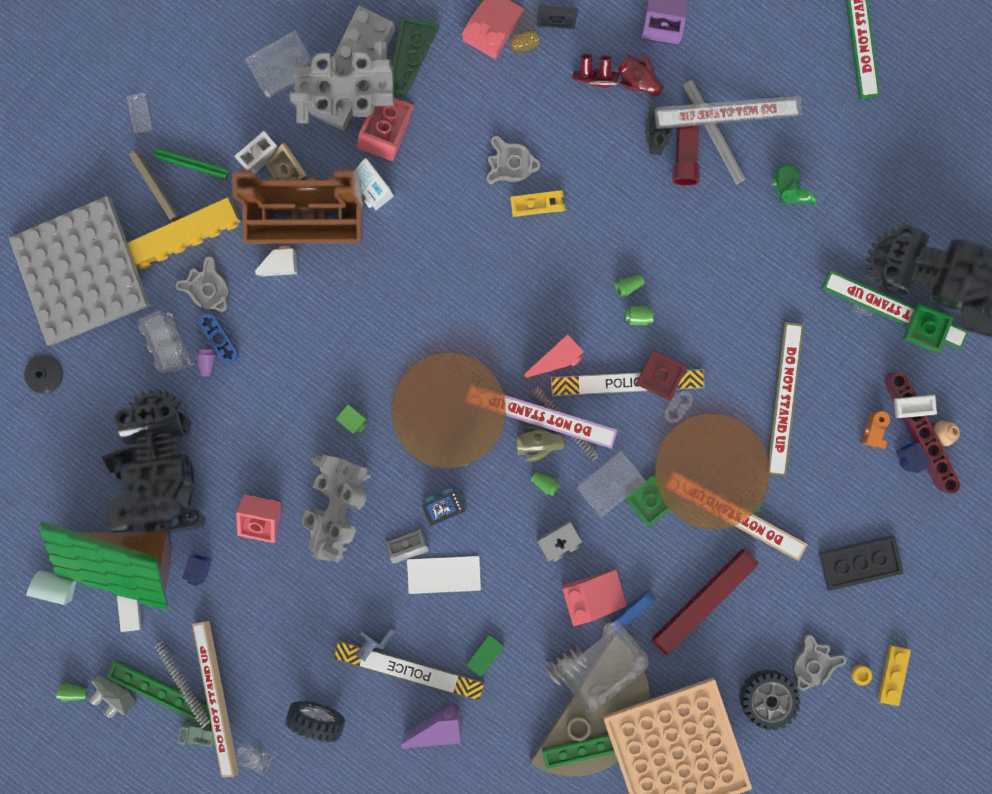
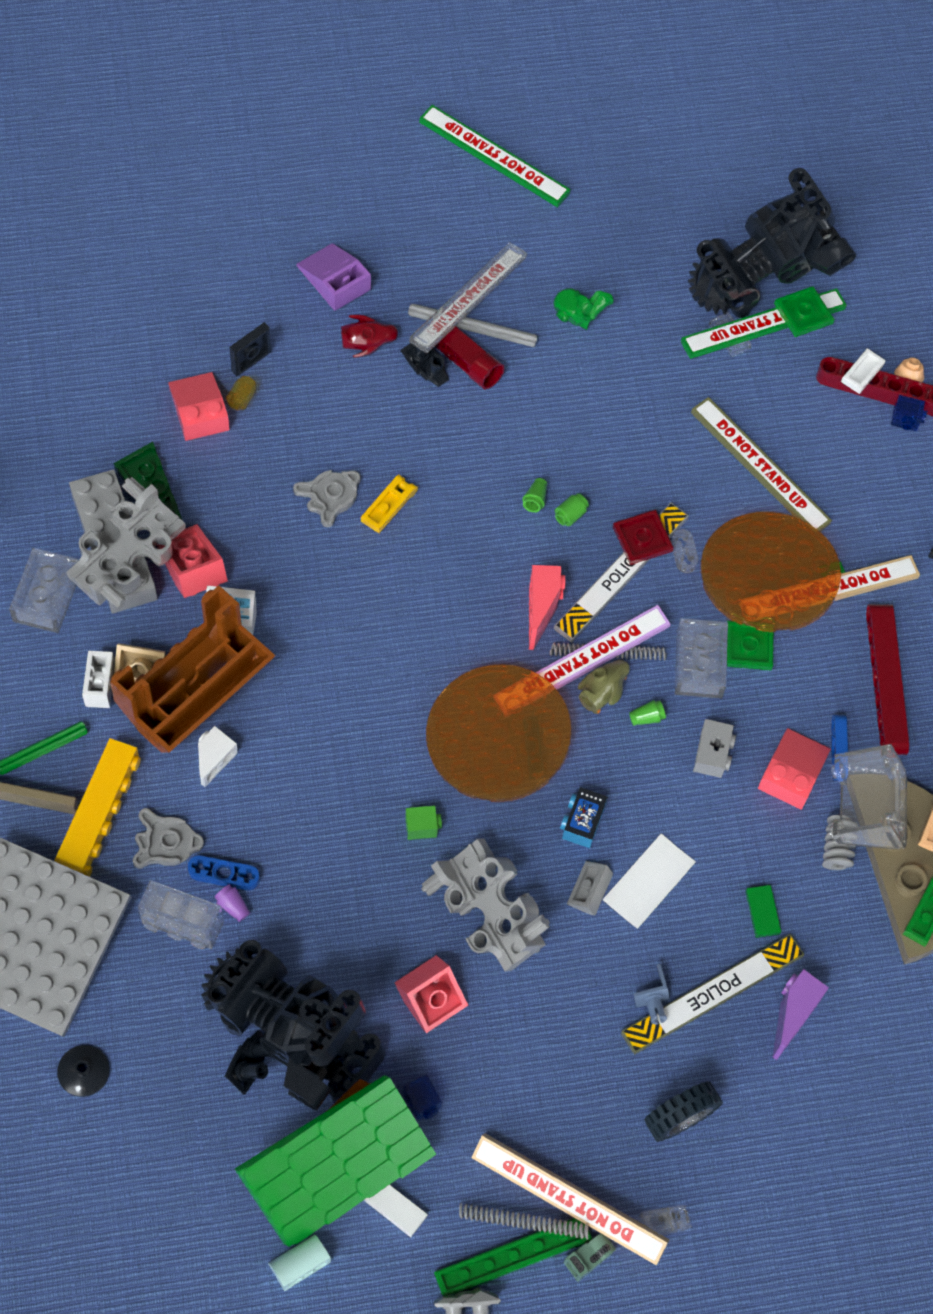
camera: 55 degrees left, 25 degrees down
dark red connector [572,54,620,88] -> none
orange leg [861,411,890,449] -> none

